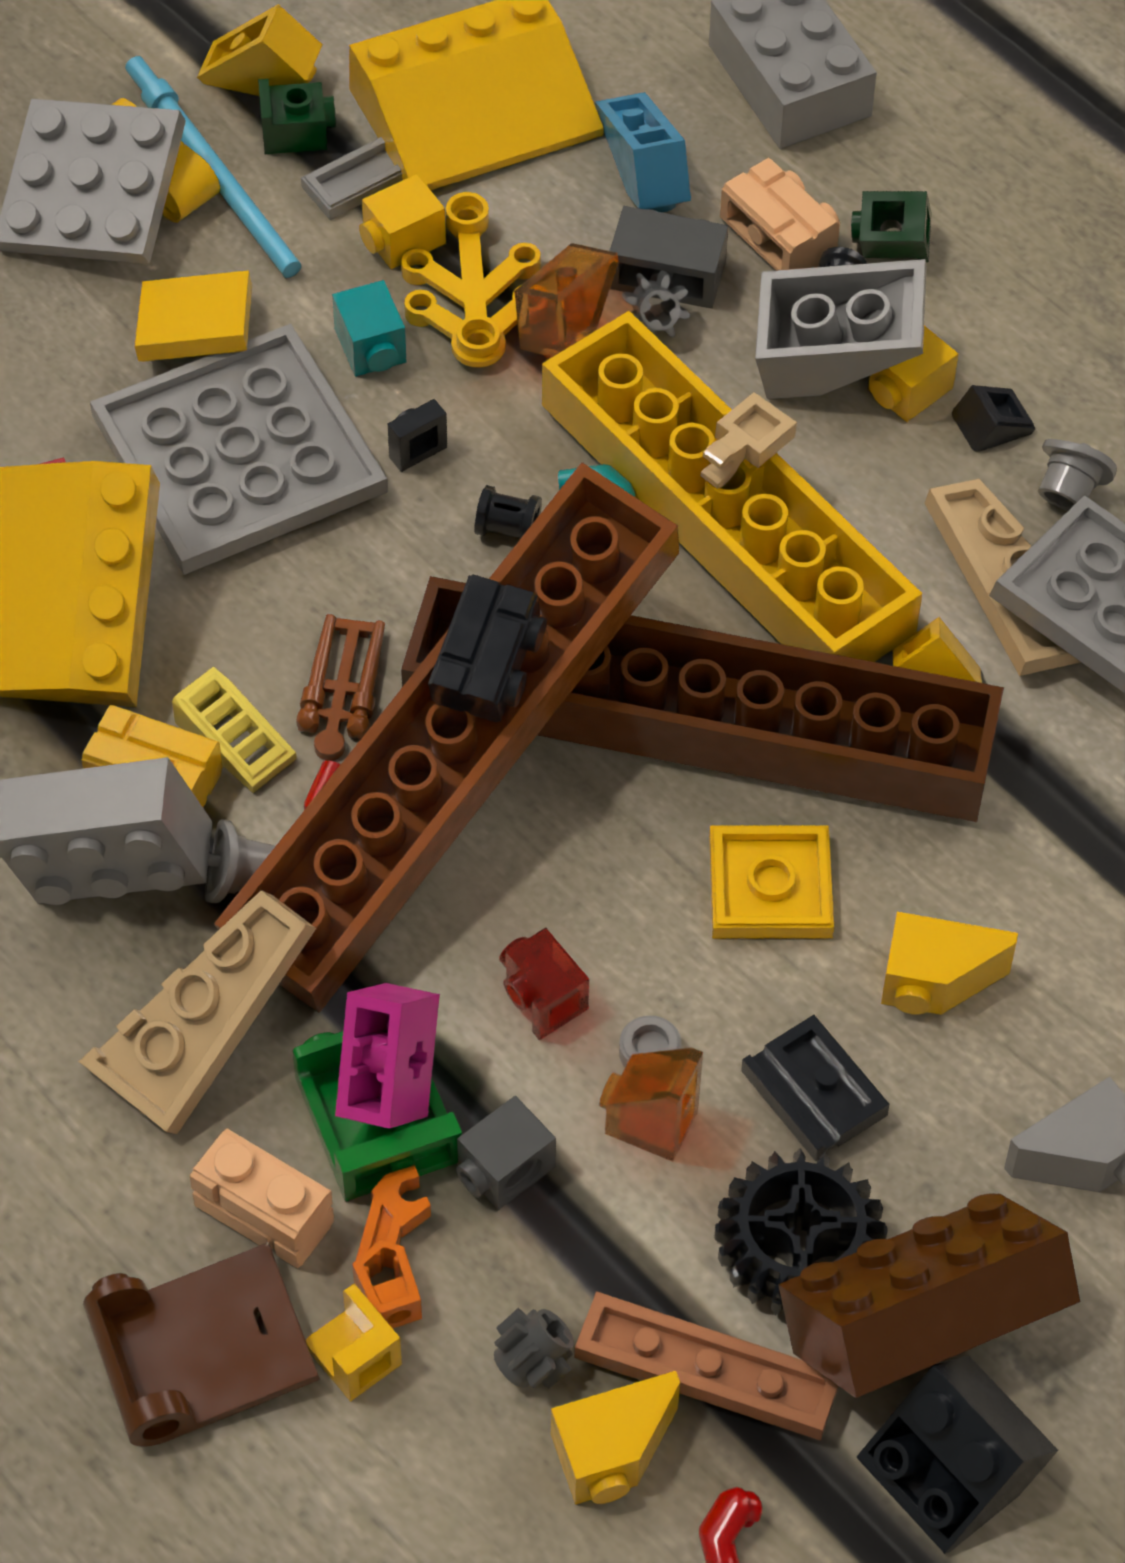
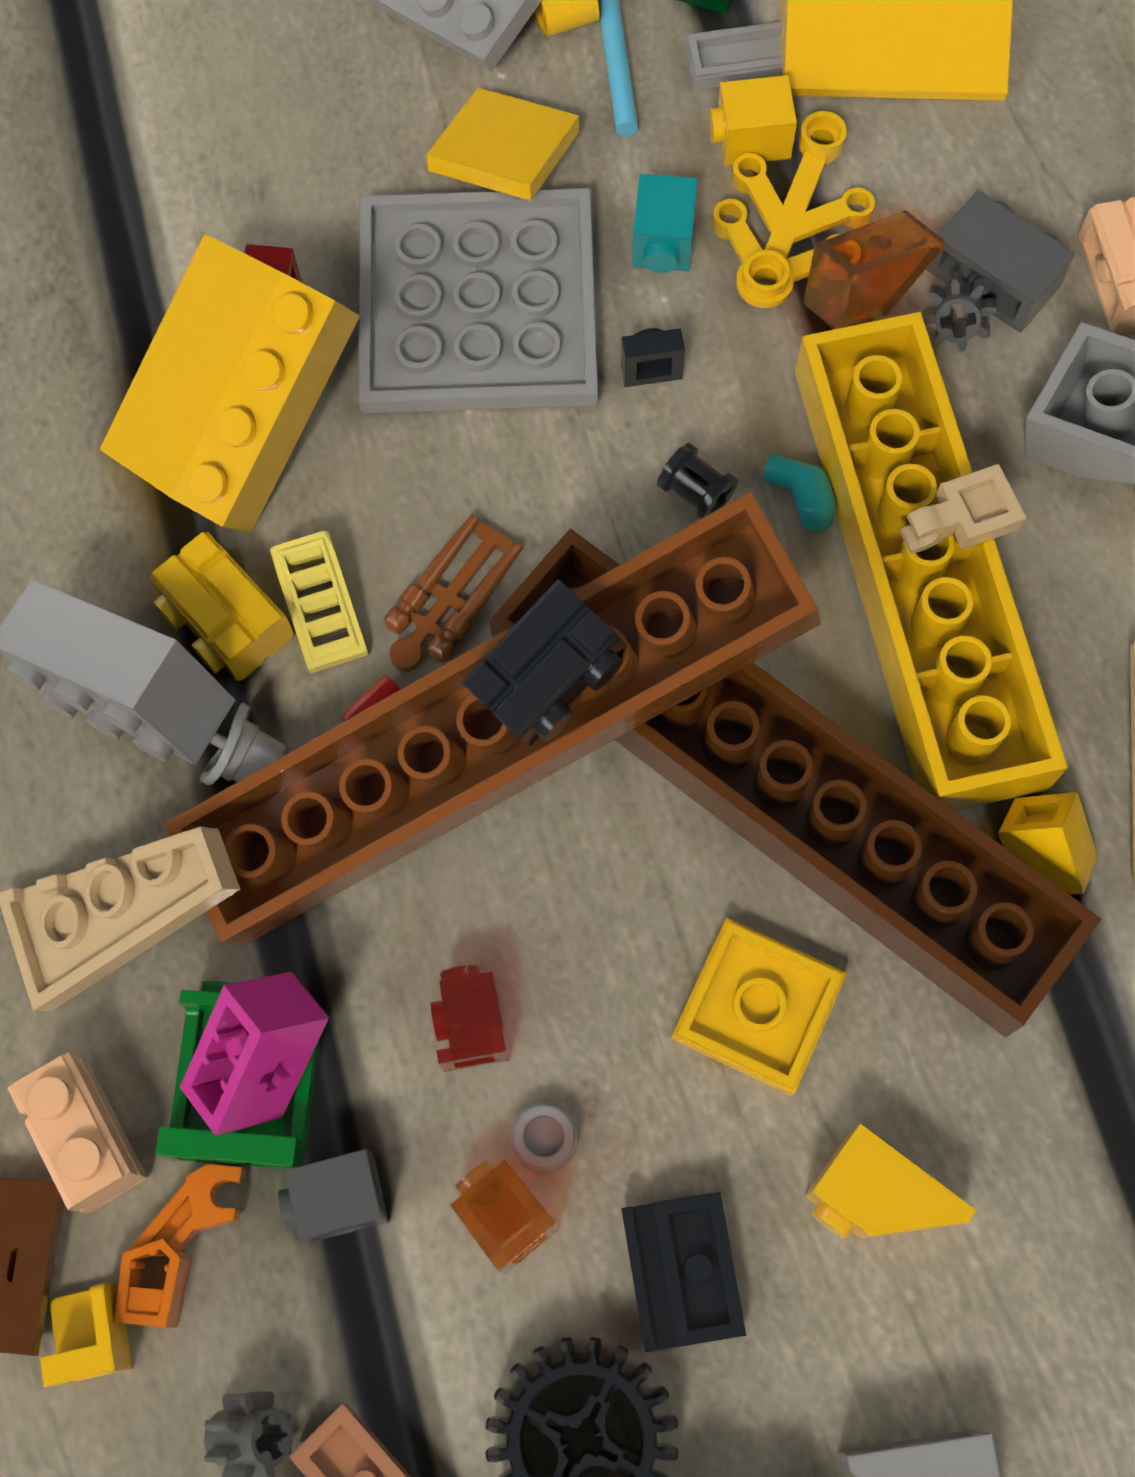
camera: 30 degrees right, 15 degrees up
dark azure slope [595,92,691,213] -> none

